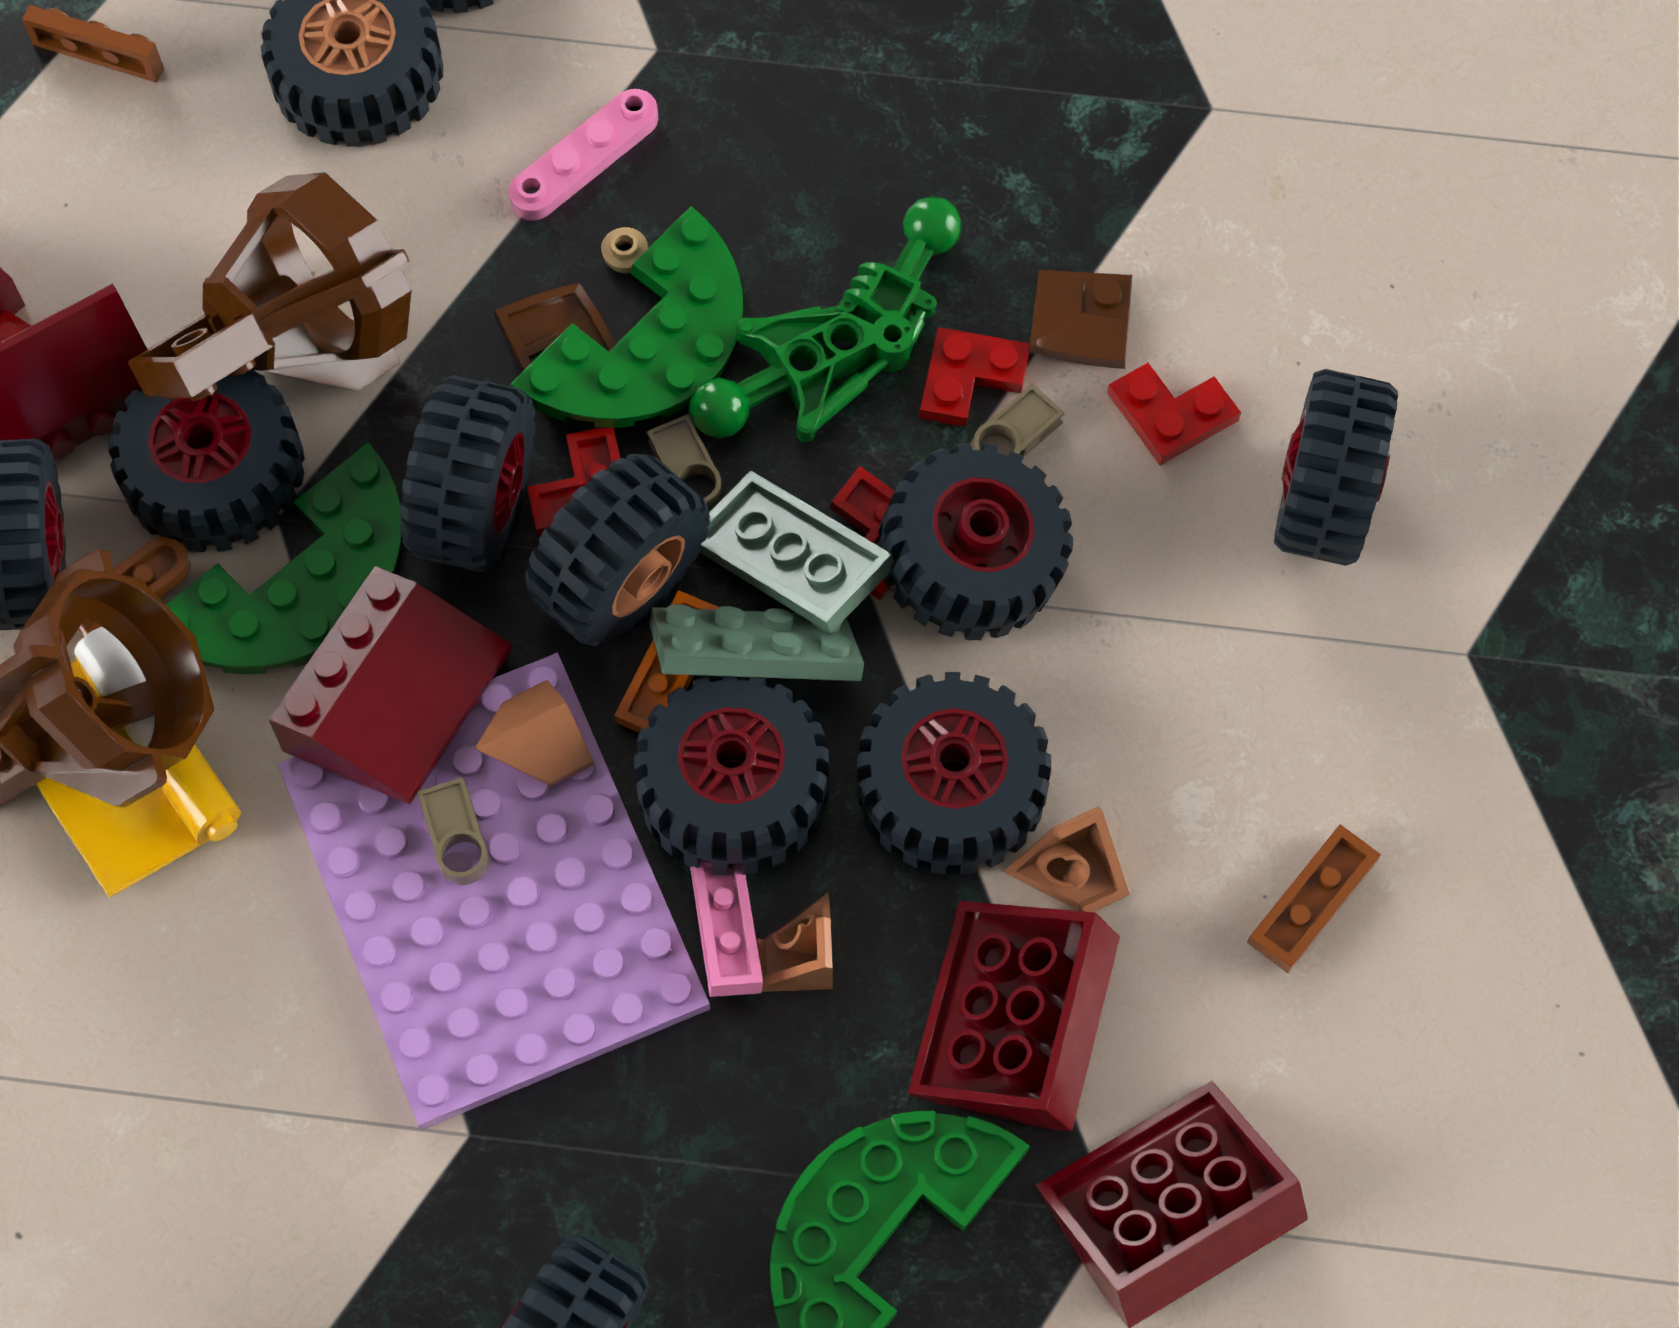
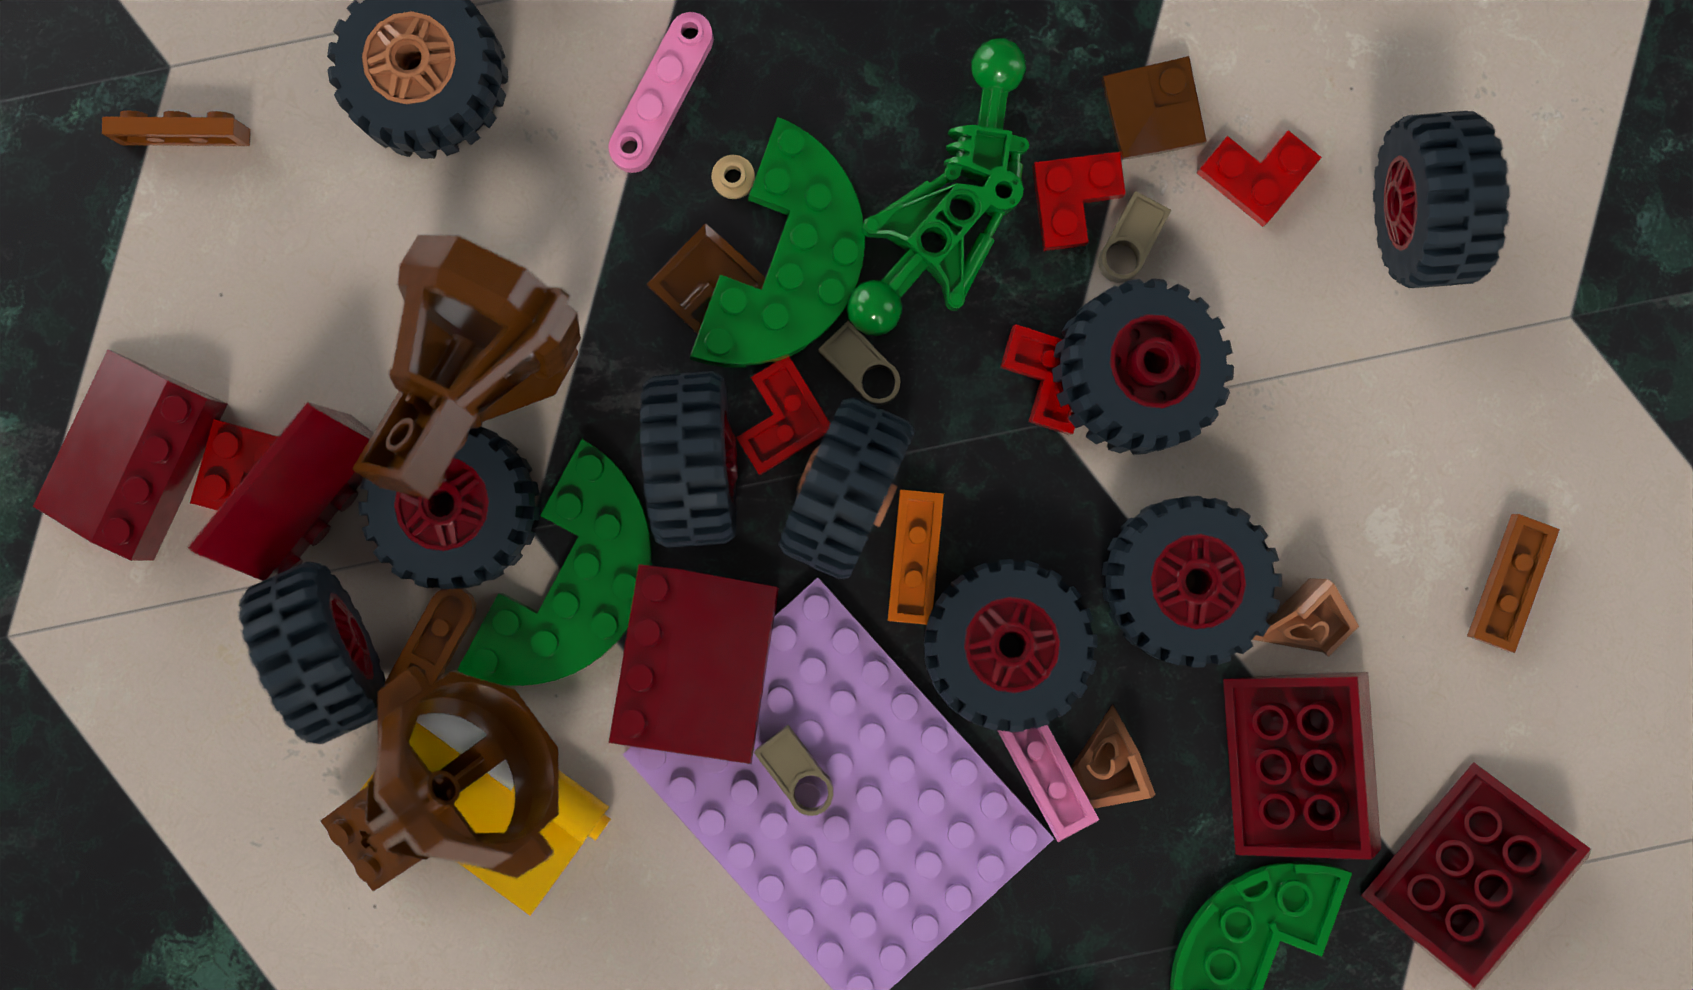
camera: 15 degrees left, 20 degrees up
nougat slope [475,680,594,788] -> none
sand green plate [650,604,864,681] -> none
plate [700,471,894,634] -> none

